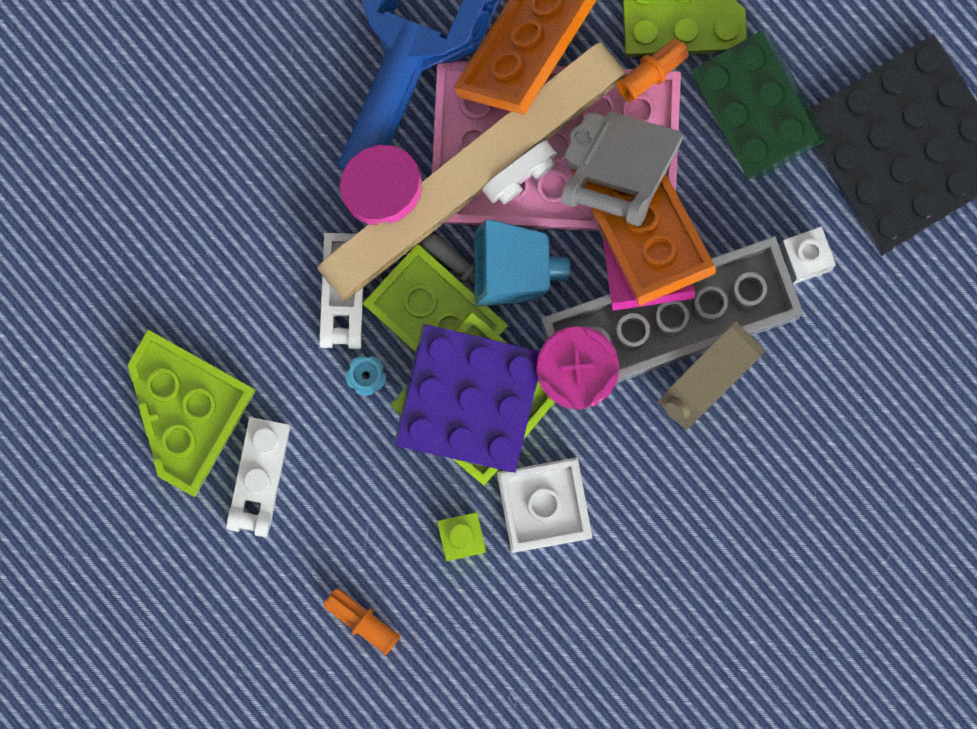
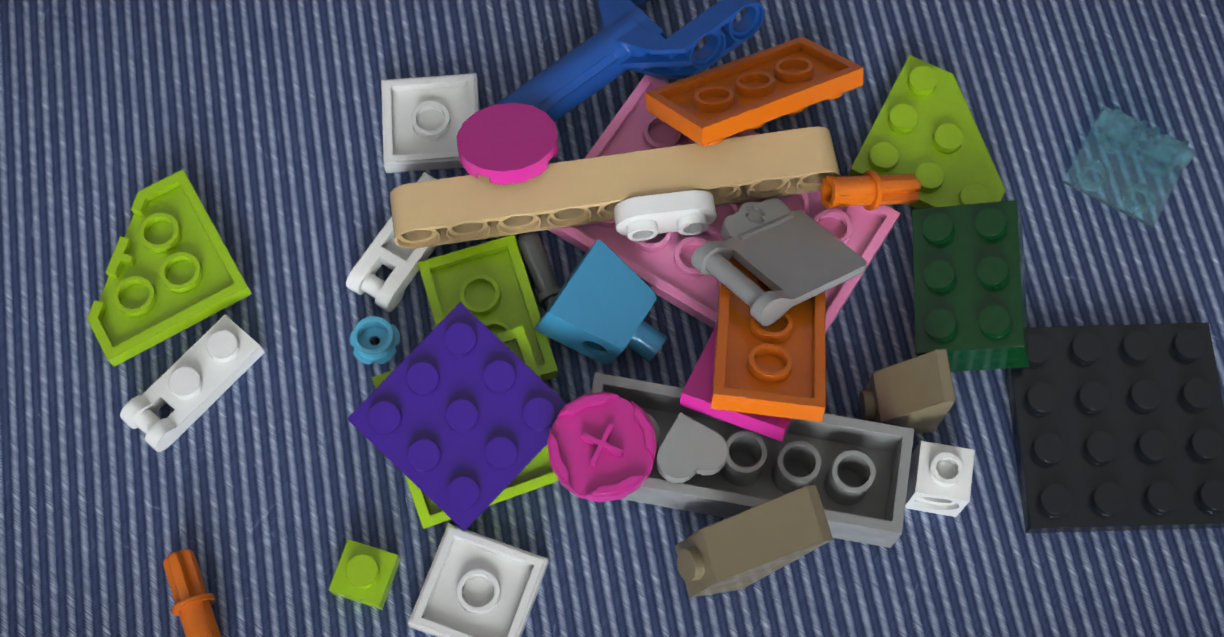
camera: 30 degrees right, 15 degrees down
none -> white tile [381,73,480,173]
none -> light grey tile [656,412,728,483]
none -> dark tan slope [859,349,956,434]

